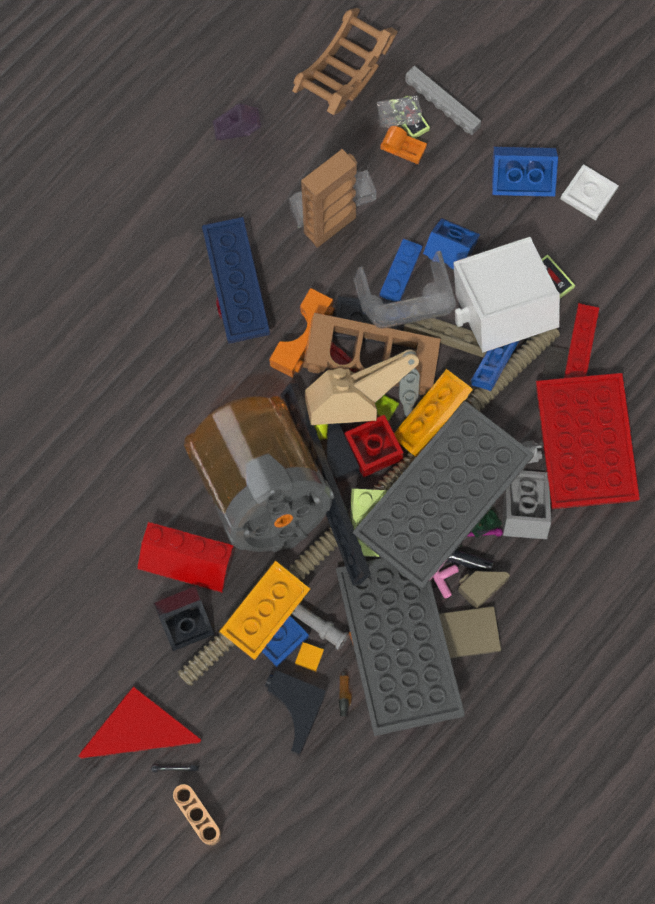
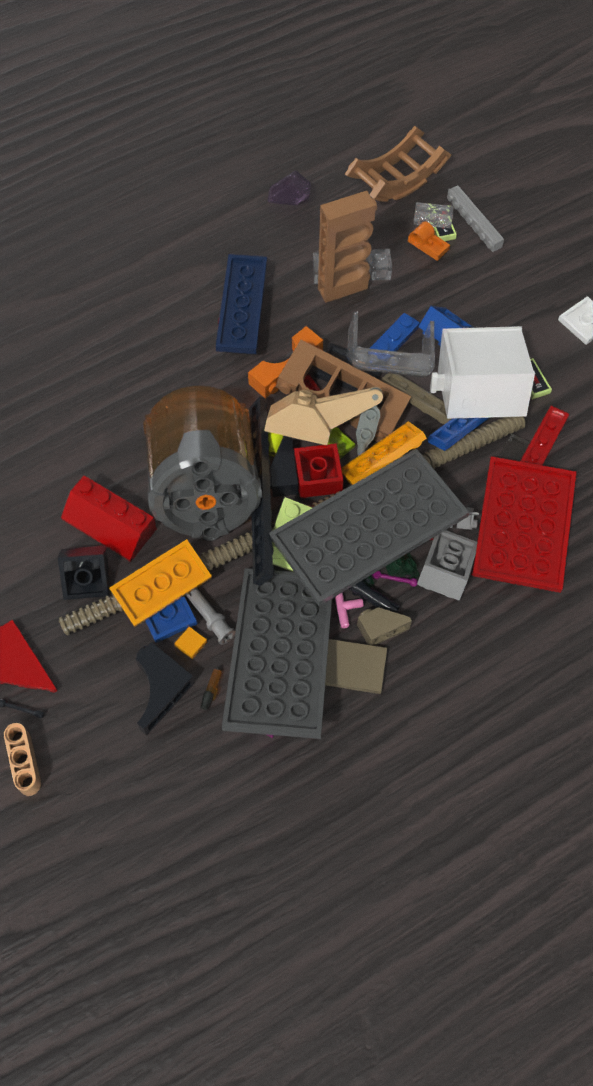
camera: 15 degrees right, 10 degrees down
blue slope [492,147,558,196] -> none

